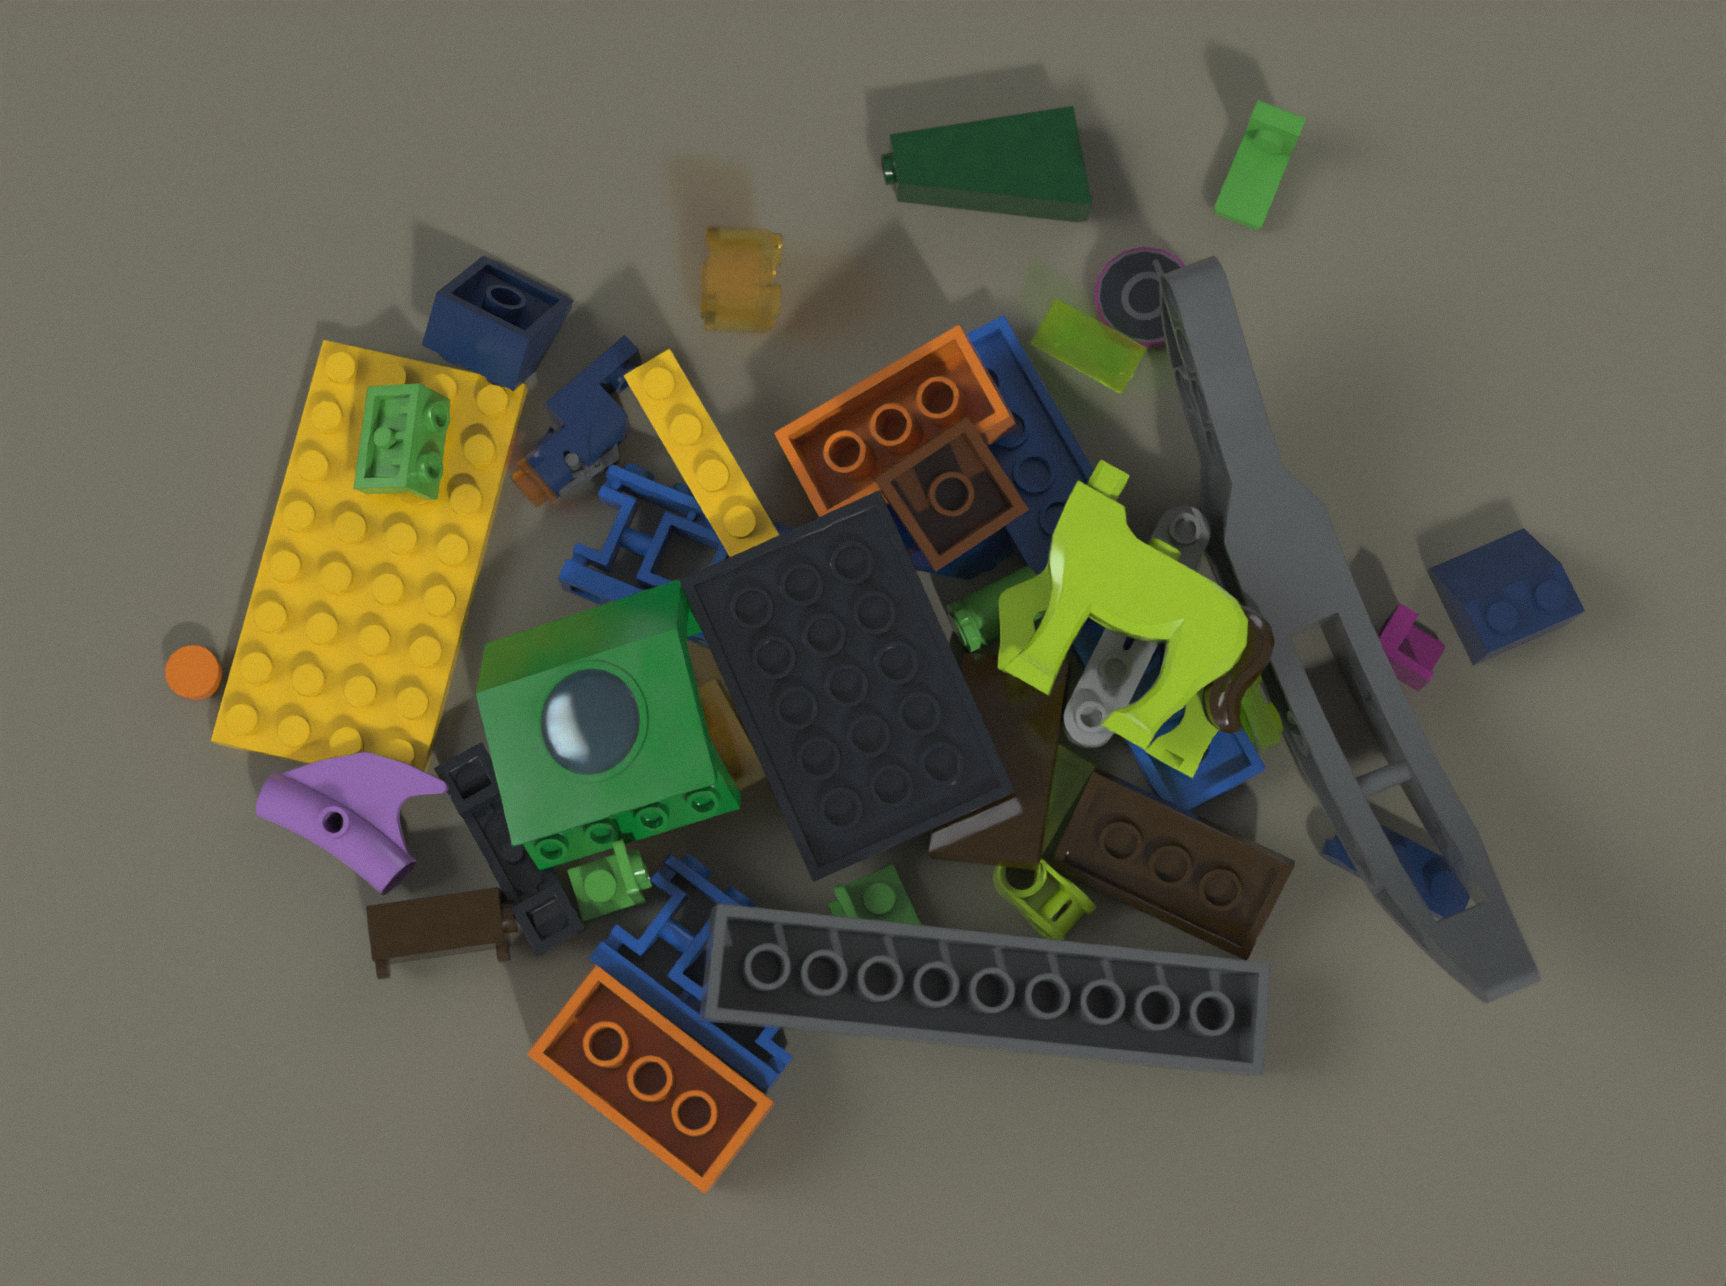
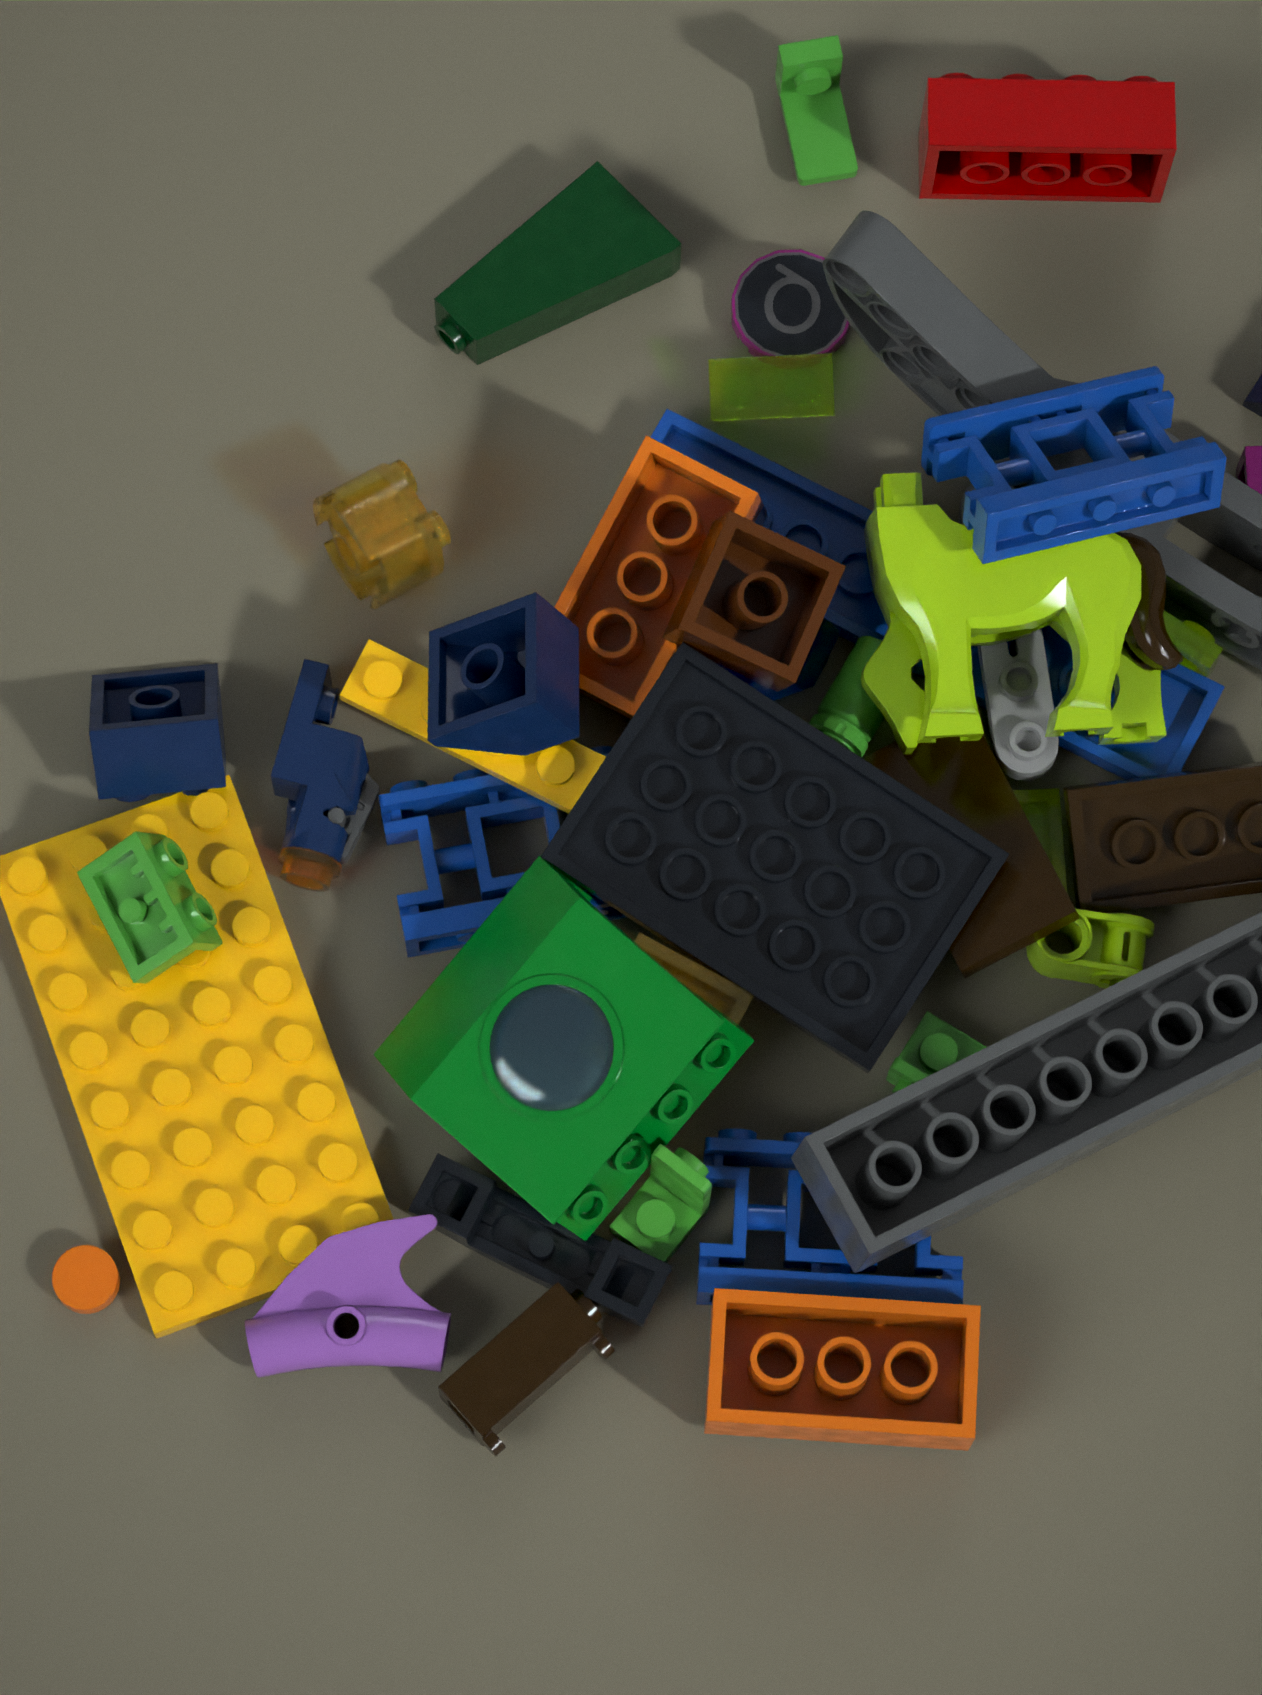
camera: 35 degrees left, 5 degrees down
none -> dark blue slope [427,592,579,756]
none -> red brick [918,73,1177,203]
none -> blue fence [921,366,1227,564]

